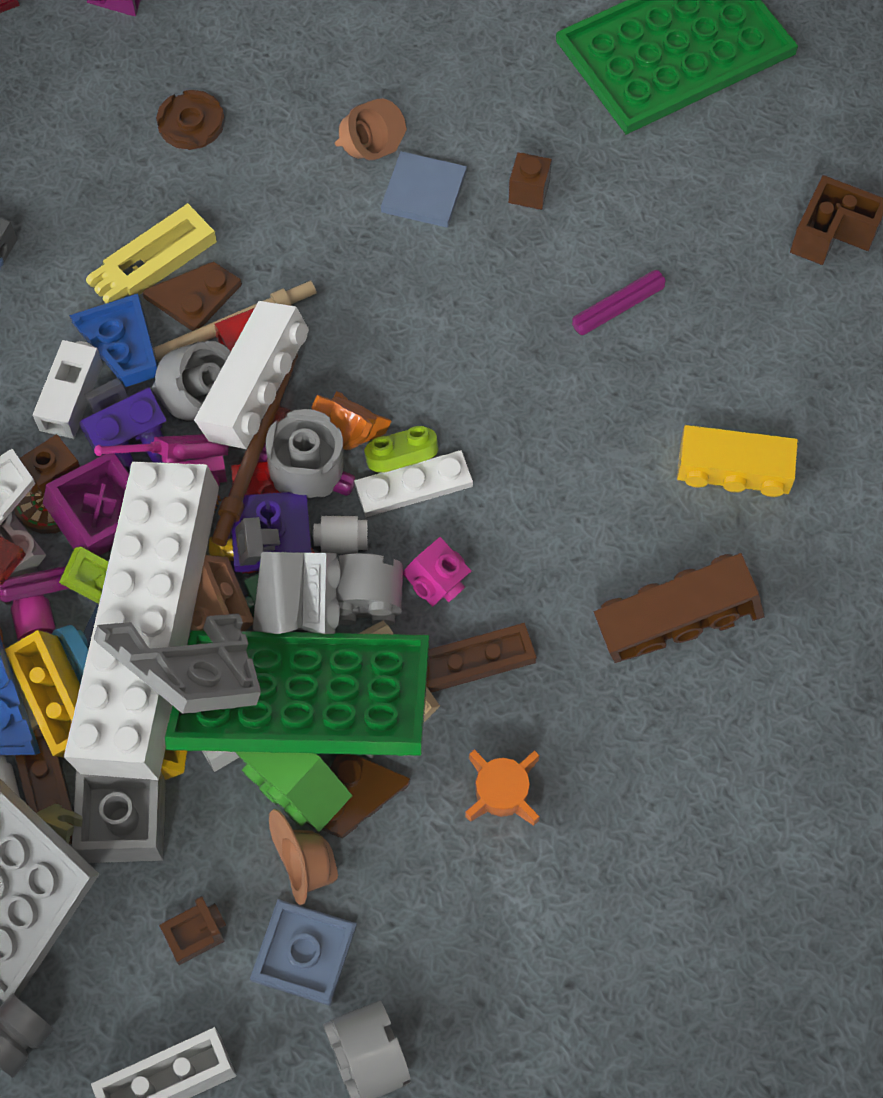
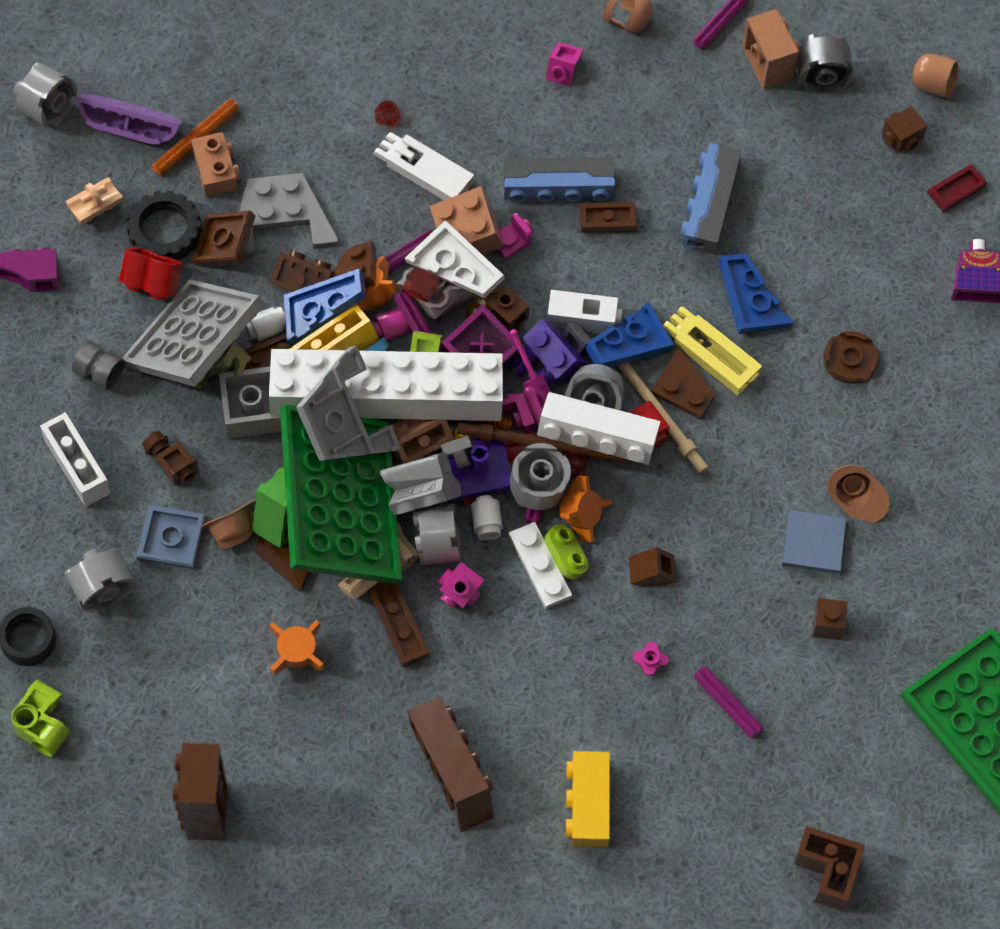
camera: 80 degrees right, 0 degrees up
none -> reddish brown plate [142,431,169,456]
none -> reddish brown brick [173,743,228,841]
none -> reddish brown brick [629,547,676,586]
none -> dark pink plate [633,642,668,676]
none -> blue wing [718,253,794,334]

